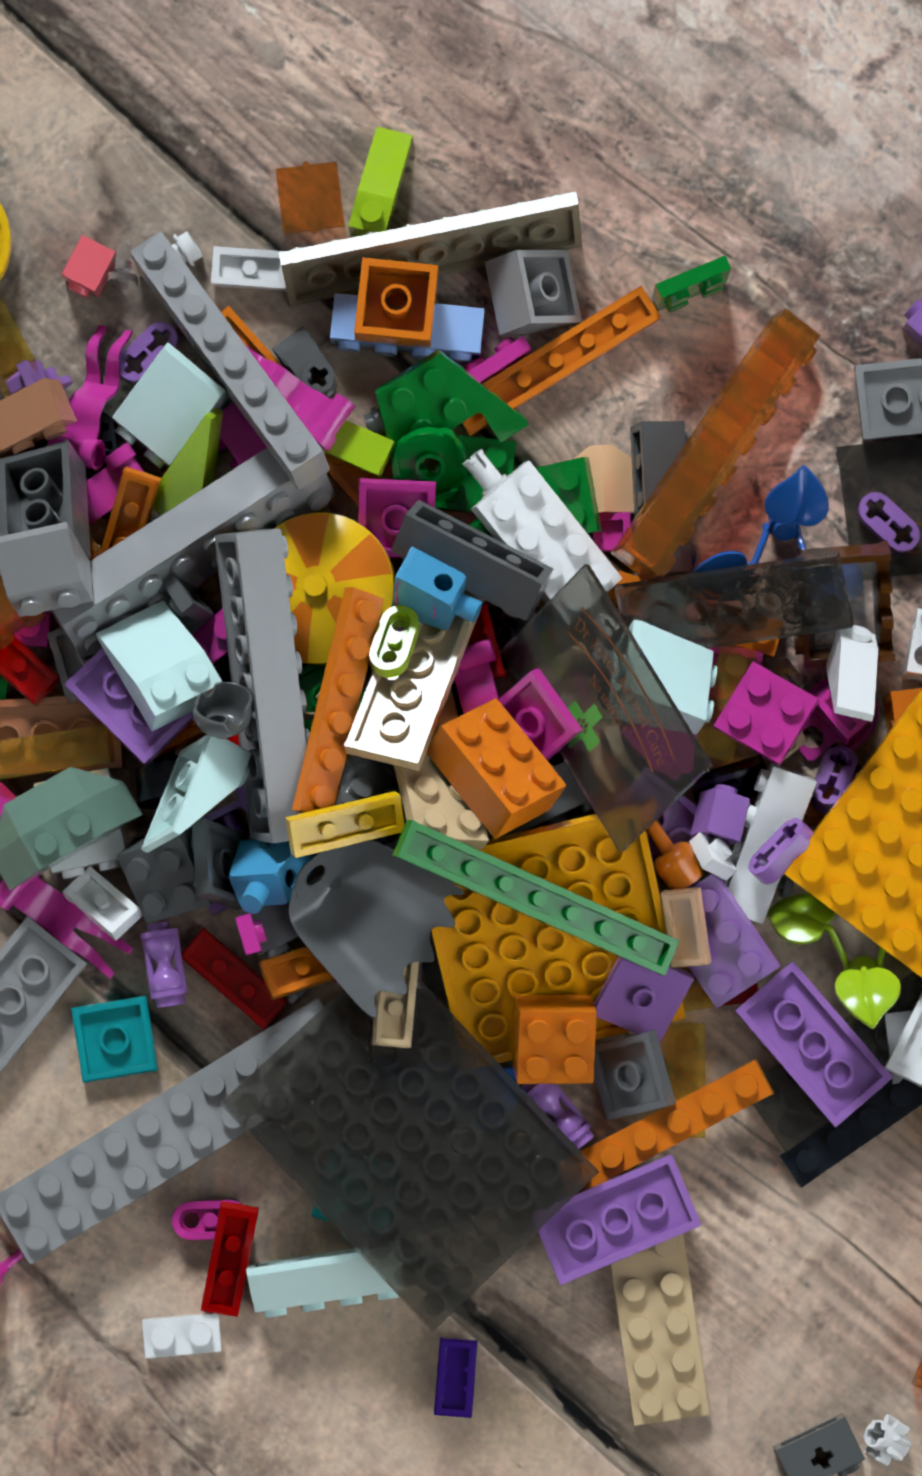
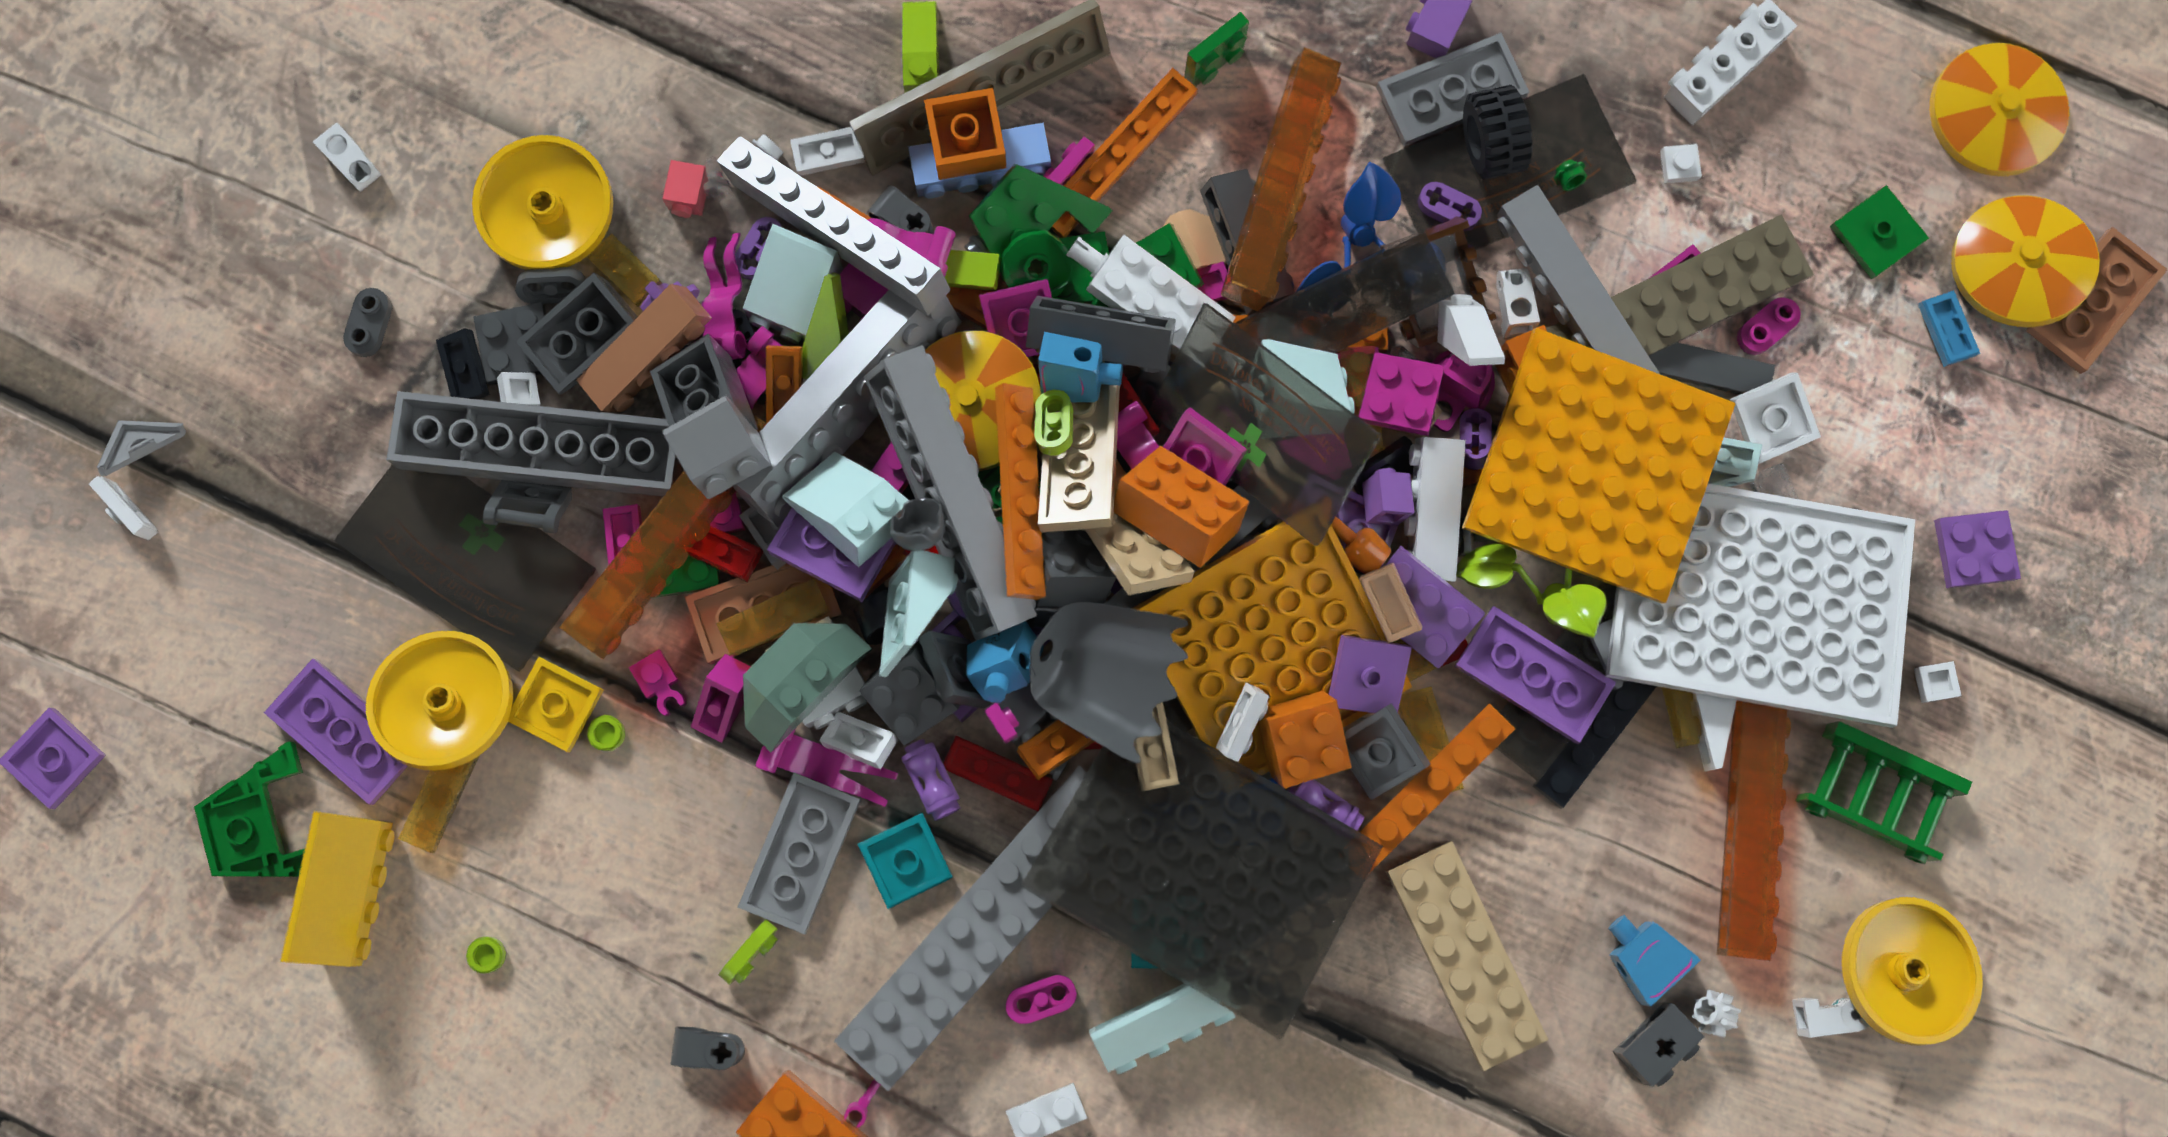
camera: 20 degrees left, 5 degrees down
dark grey bracket [164,576,215,635] -> none
red plate [201,1201,259,1317] -> none
clear orange piece [275,161,345,234] -> none
yellow plate [285,791,405,858] -> none
green plate [392,819,679,976] -> none
dark purple plate [434,1337,478,1418] -> none
light grey slope [485,250,582,335] -> none
medium lavender plate [530,1154,702,1285] -> none
white plate [689,832,737,881] -> none
medium lavender beam [748,818,813,885] -> none
none -> white plate [1216,683,1269,762]
none -> dark azure torso [1608,915,1701,1007]

